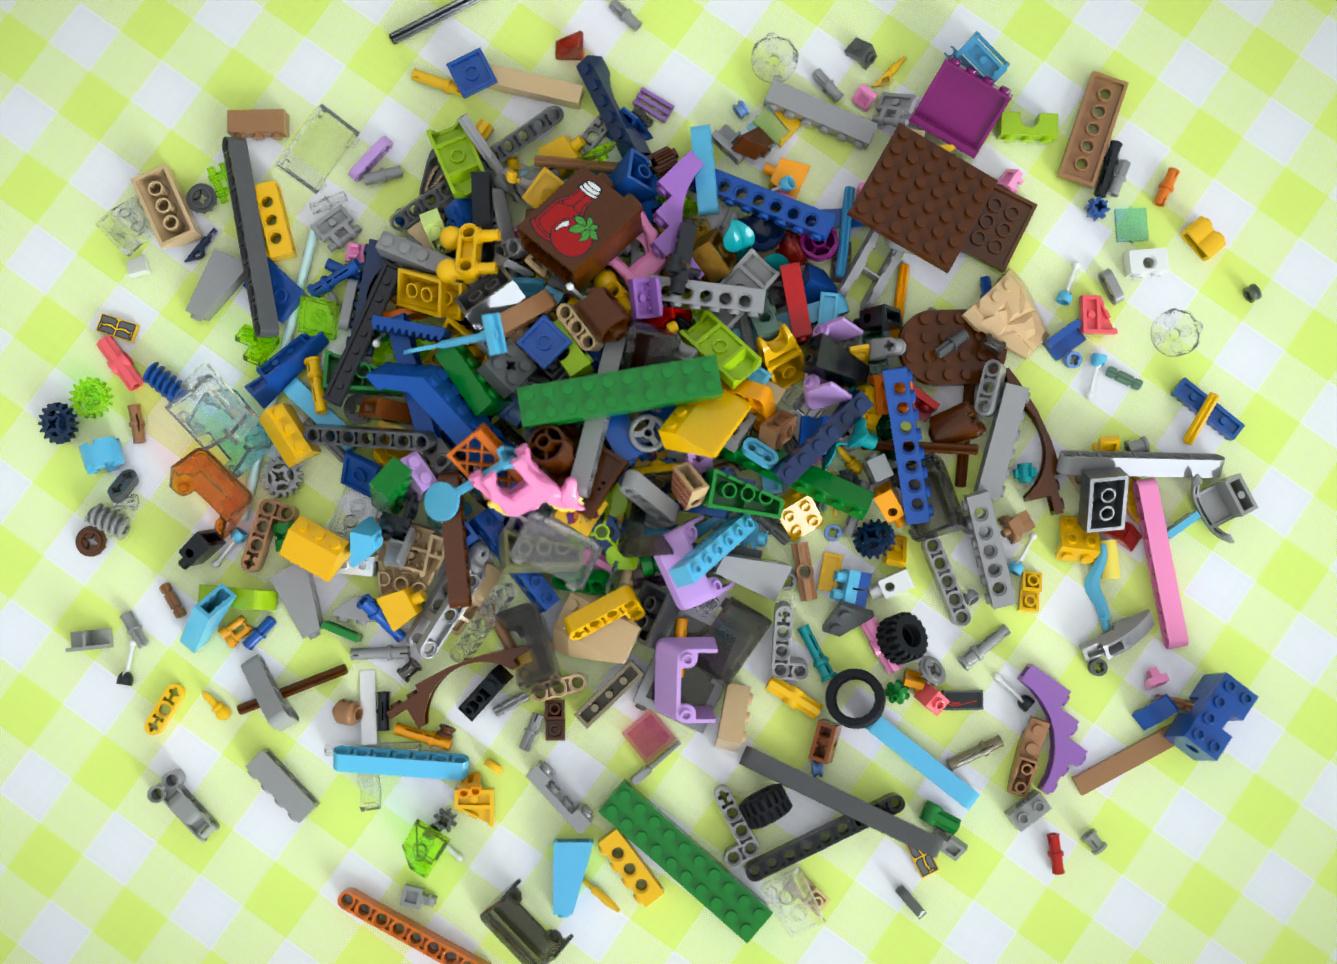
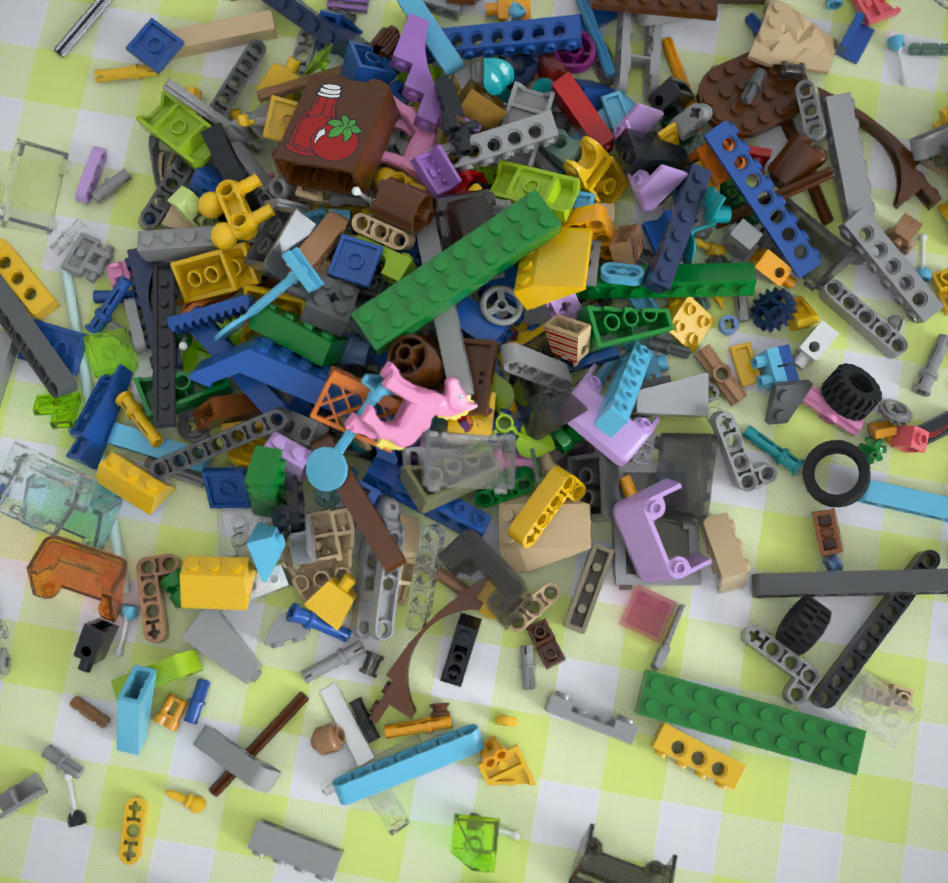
camera: 25 degrees left, 5 degrees down
light grey gear [260,456,304,498] -> none
green tile [320,620,363,642] -> none
dark grey gear [433,808,457,832] -> none
light grey axle [493,691,530,716] -> none
medium azure slope [553,839,594,918] -> none
yellow hand [582,879,620,913] -> none
yellow piece [765,675,823,720] -> none
clear slope [781,385,826,418] -> none
teal gear [1013,463,1038,483] -> none
medium blue bush [1062,351,1083,368] -> none

